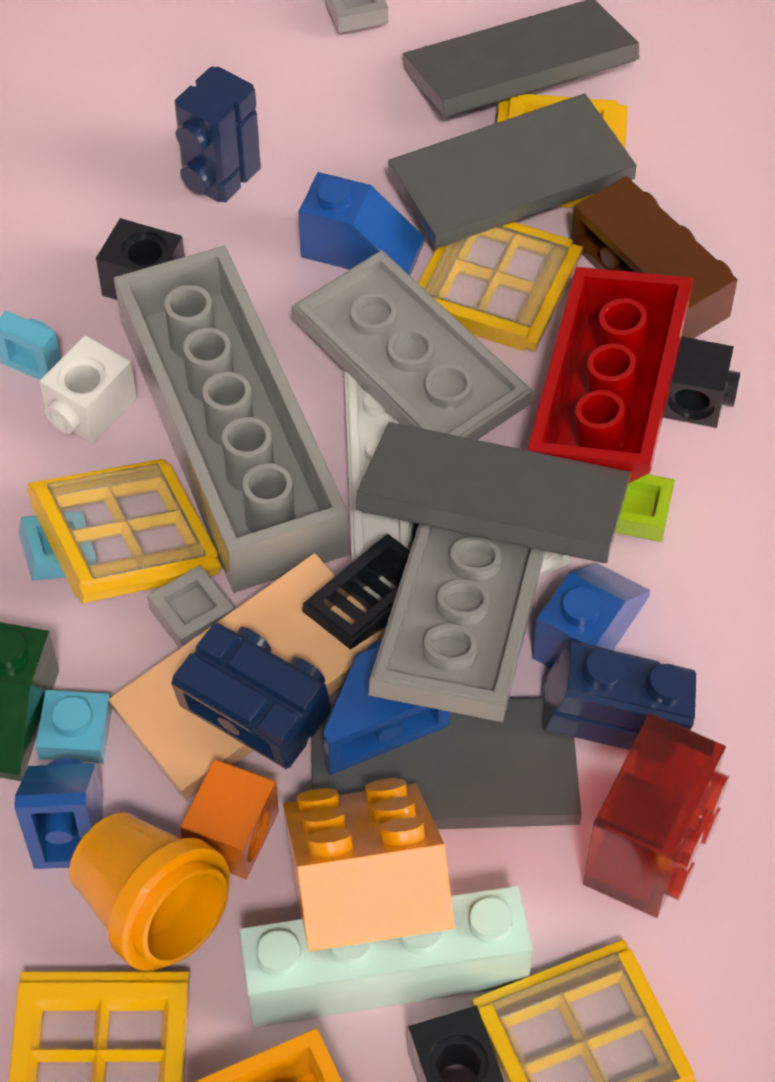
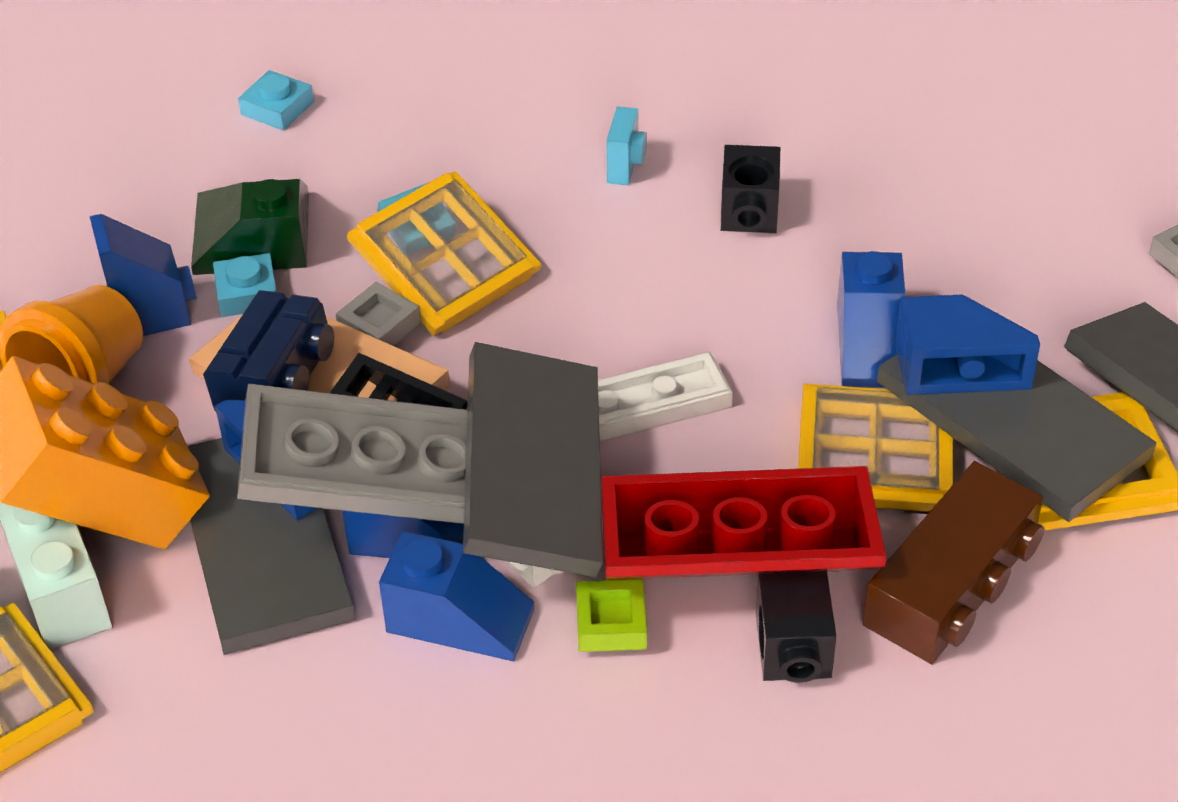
camera: 75 degrees right, 10 degrees down
white brick [39,335,137,444] -> none
light grey brick [114,245,350,593] -> none
dark blue brick [174,66,261,203] -> none
orange brick [180,759,279,880] -> none
light grey tile [292,250,533,440] -> none
dark blue brick [542,640,696,759] -> none
clear red brick [583,713,730,918] -> none
none -> blue slope [895,294,1040,395]

